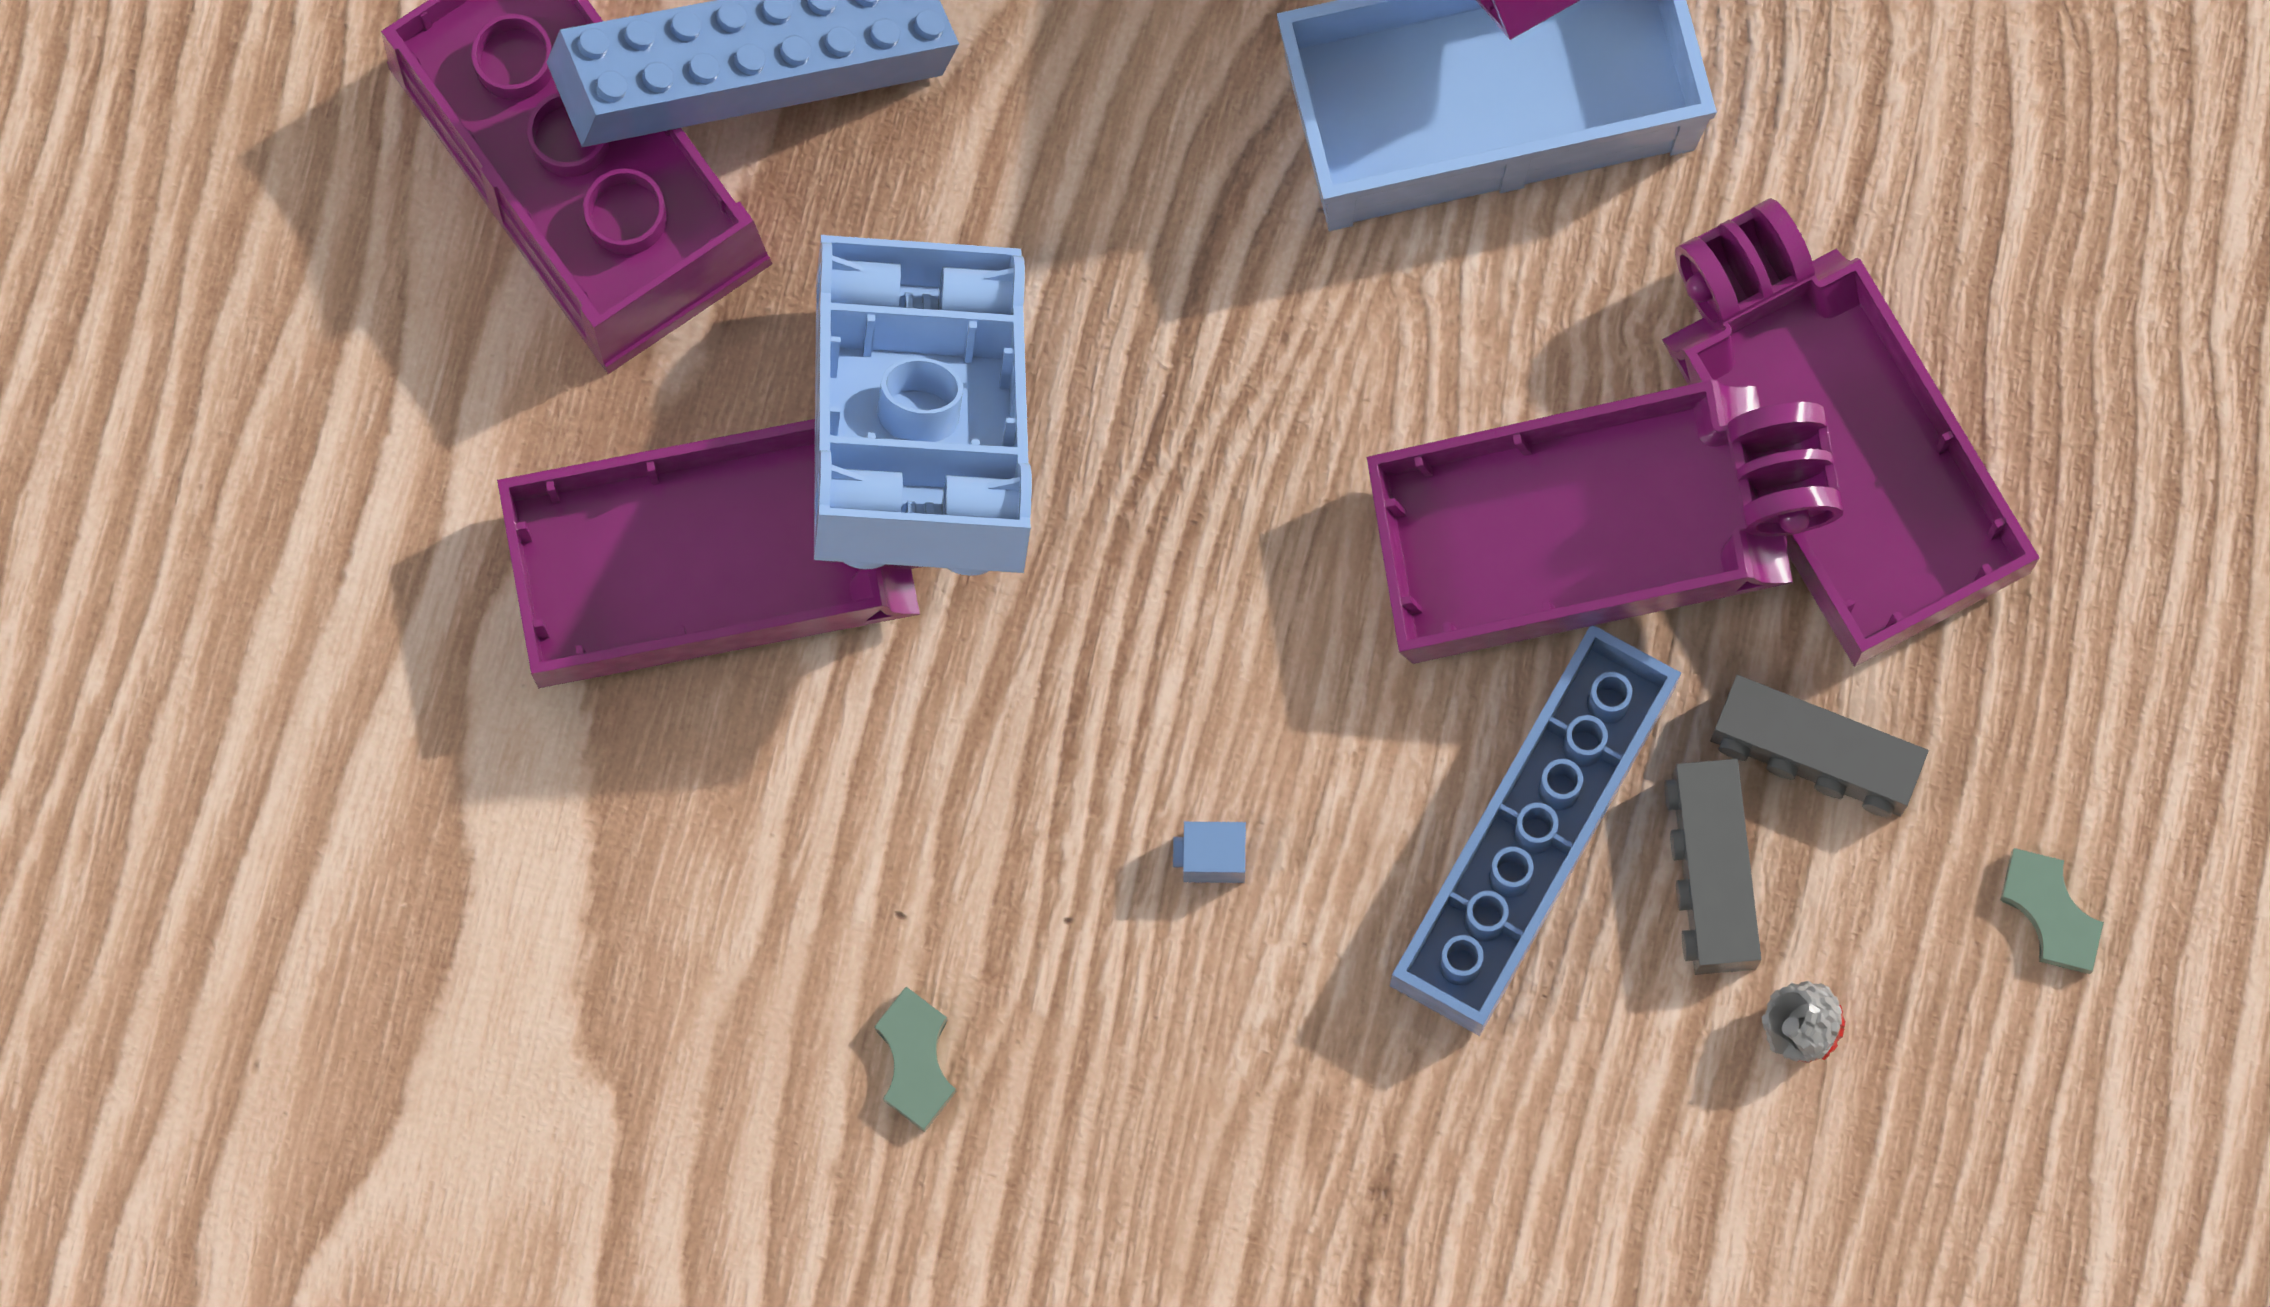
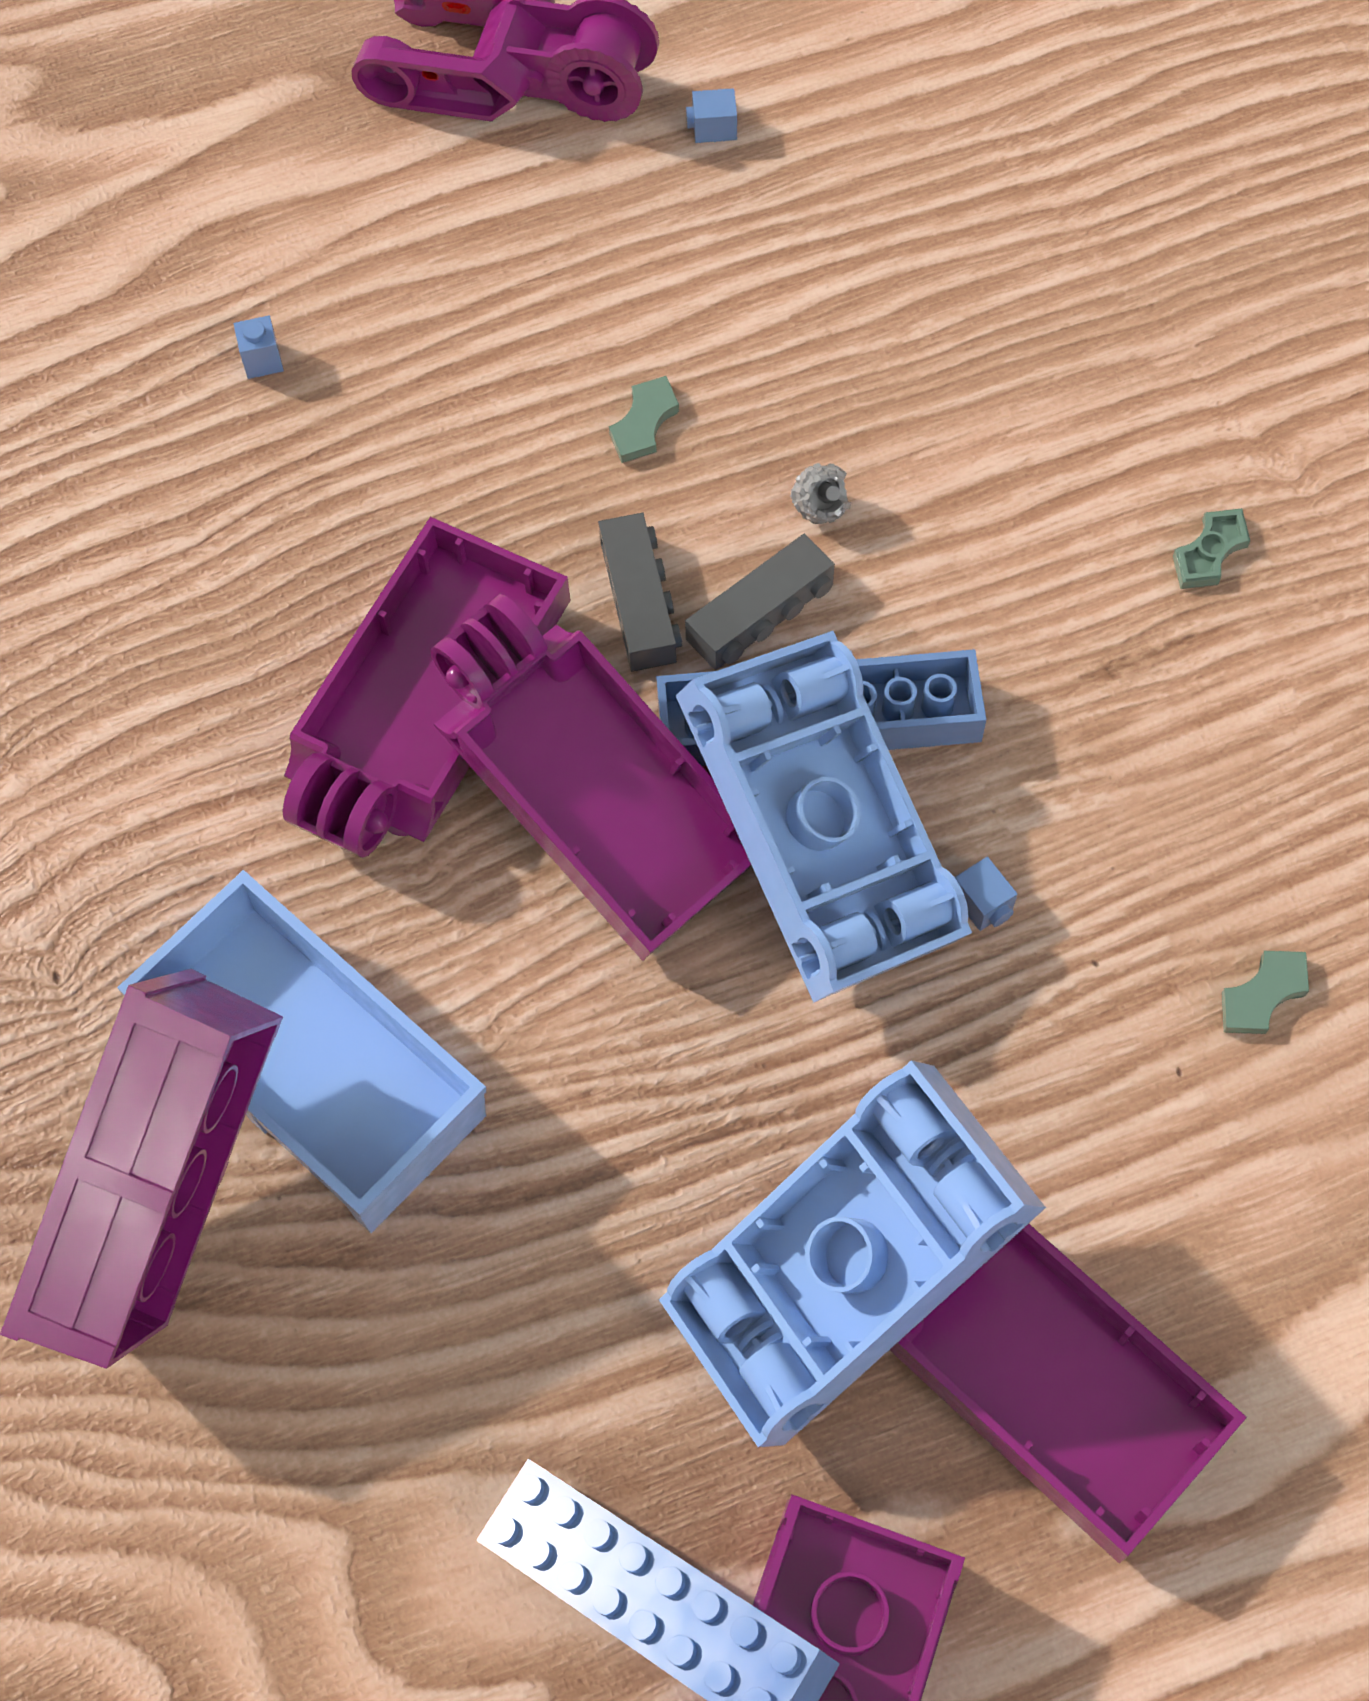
camera: 125 degrees left, 10 degrees down
none -> light blue piece [676,631,972,1003]

